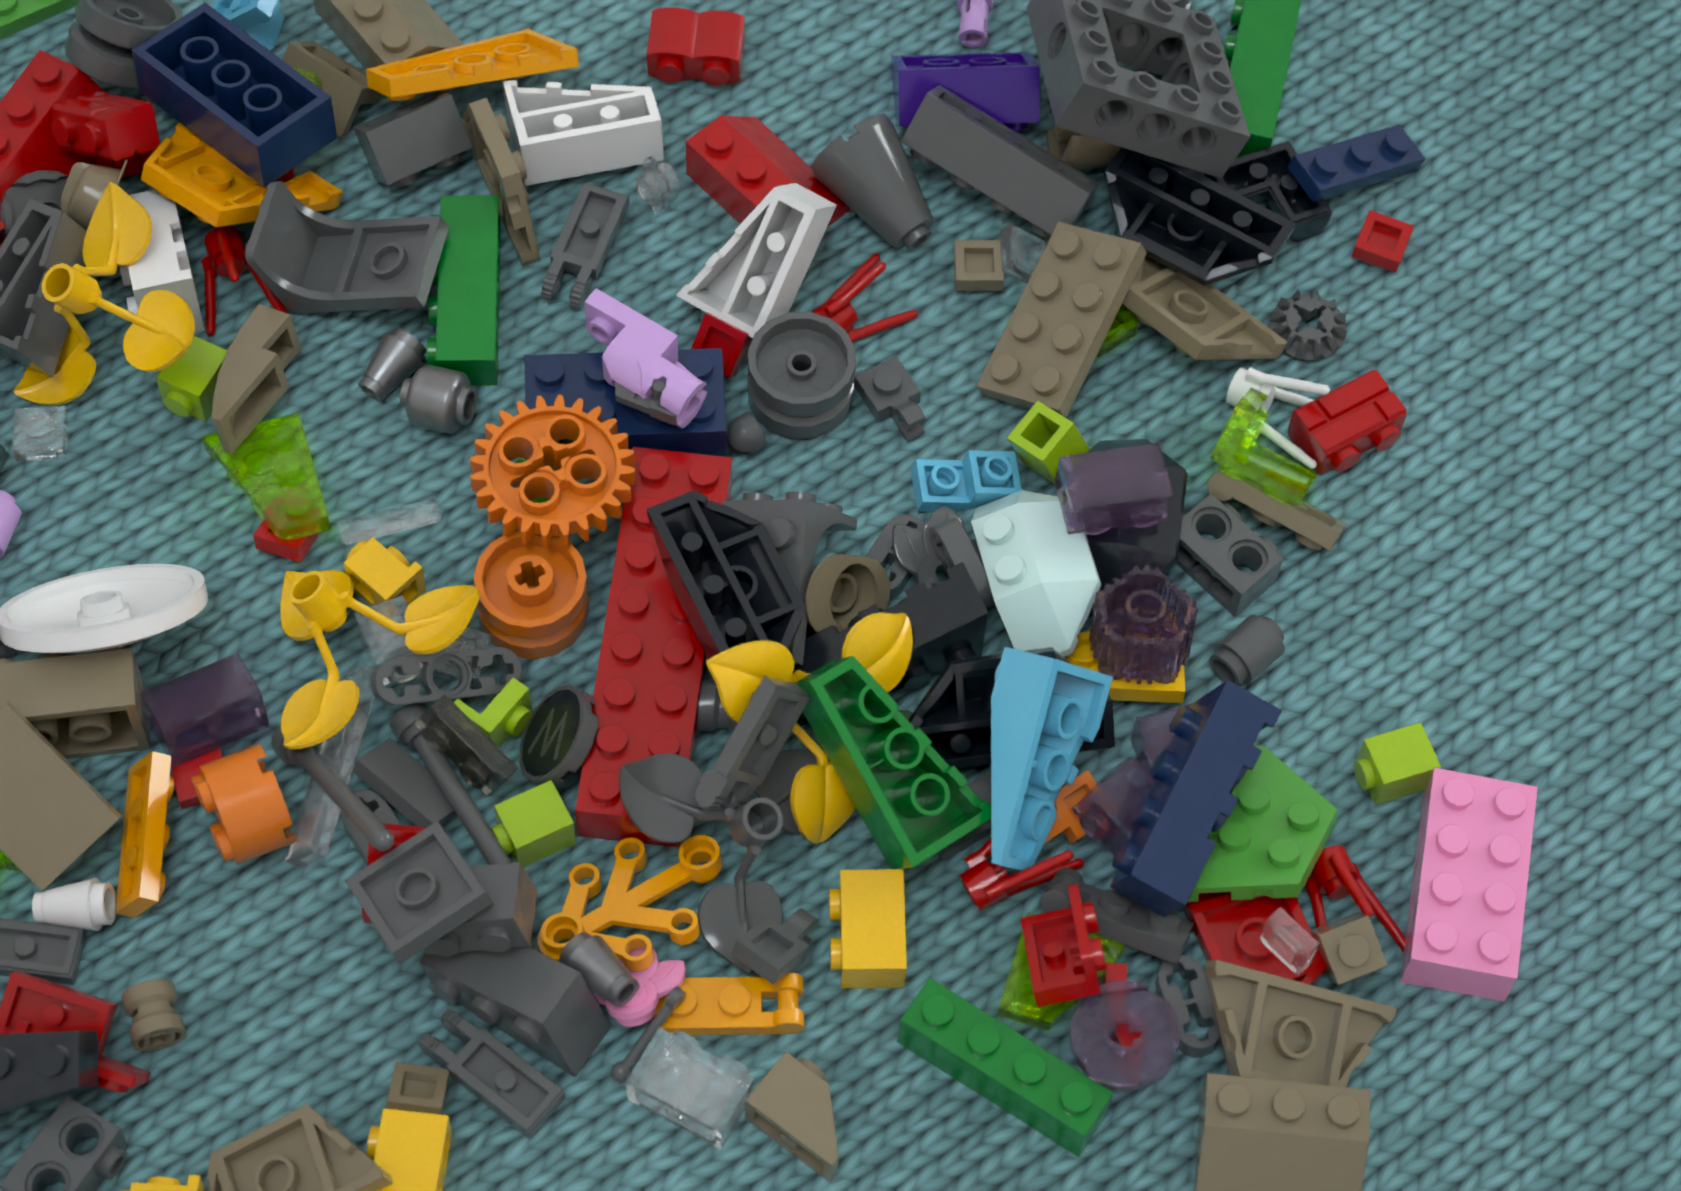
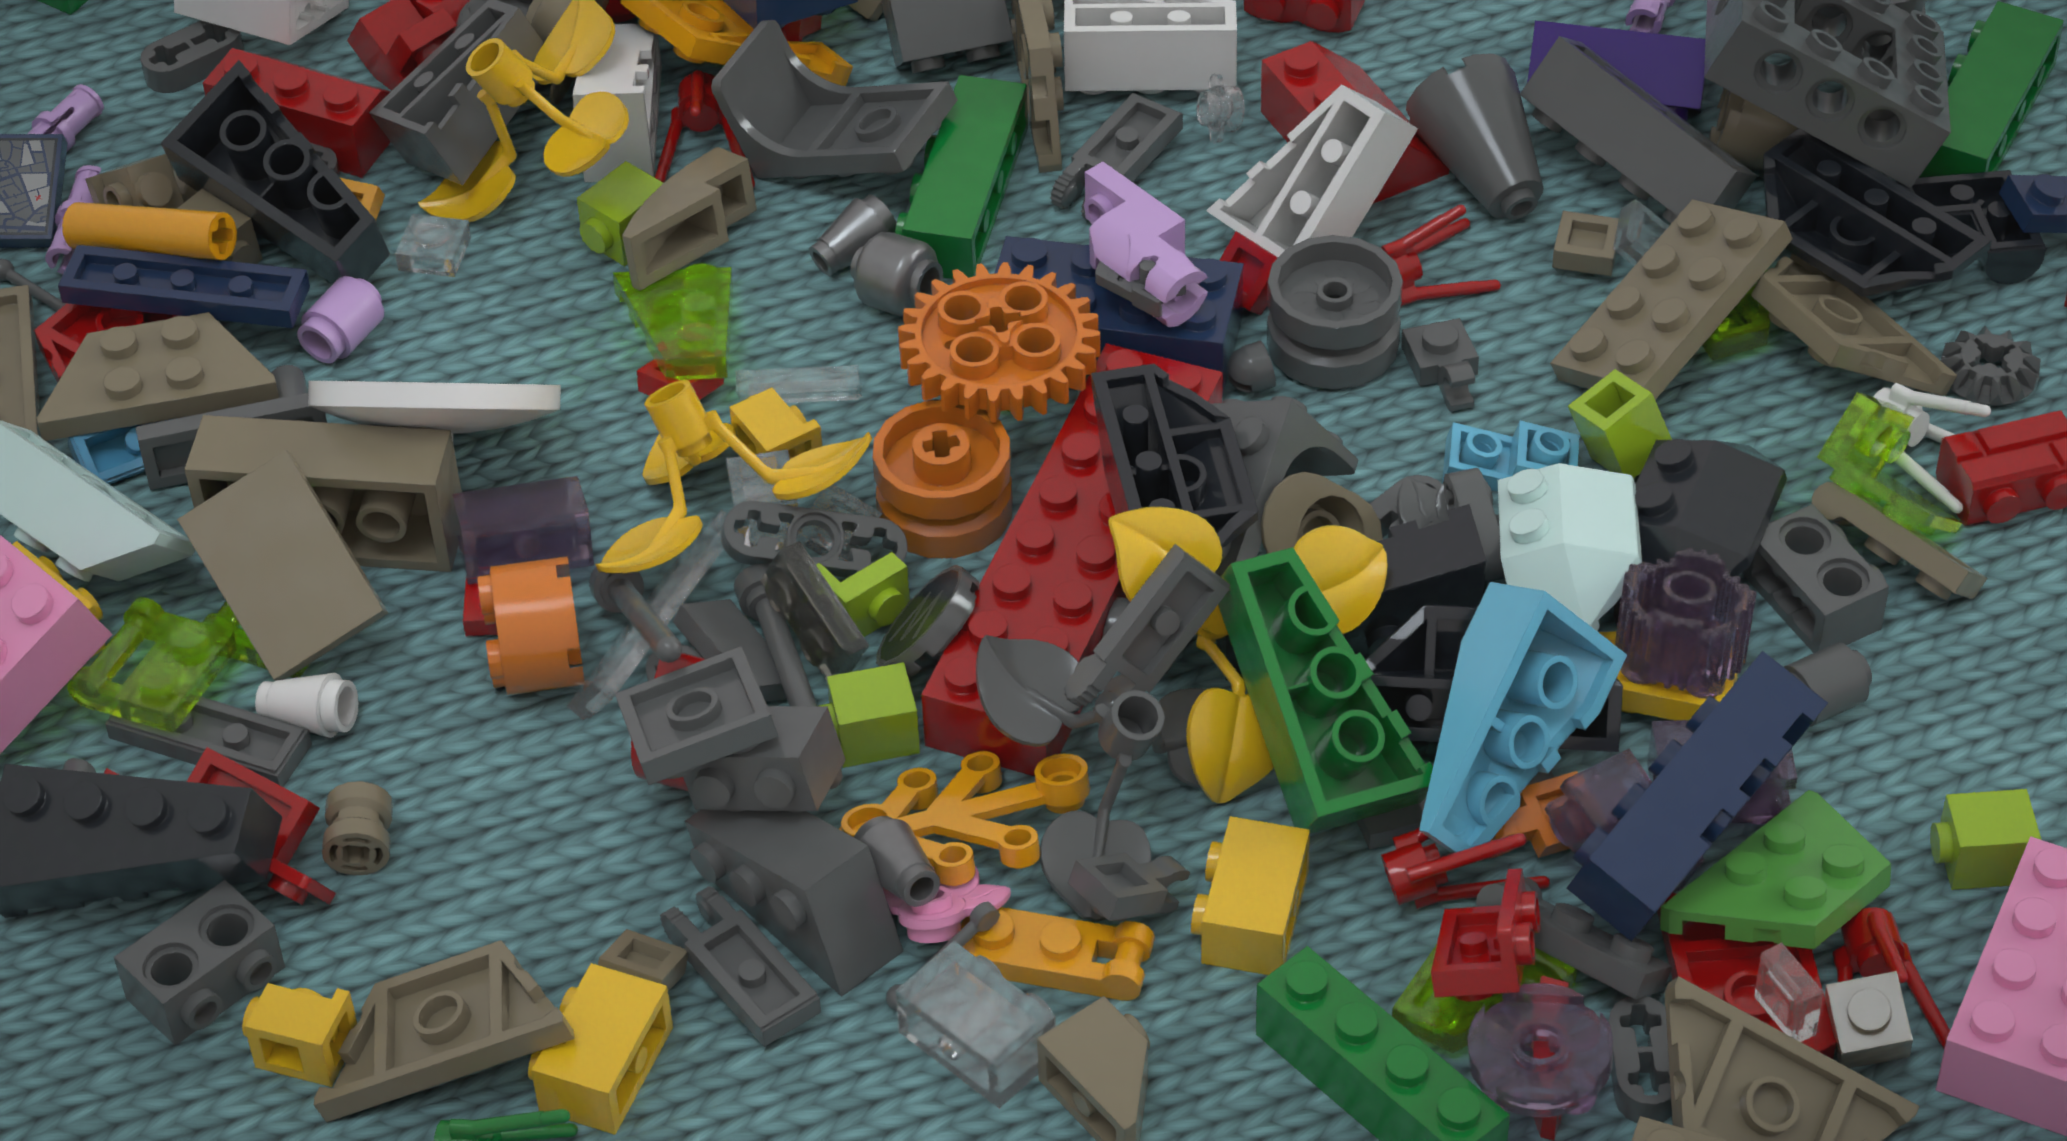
camera: 20 degrees right, 15 degrees down
light orange plate [115,751,174,918] -> none
clear purple brick [1055,443,1173,535] -> none

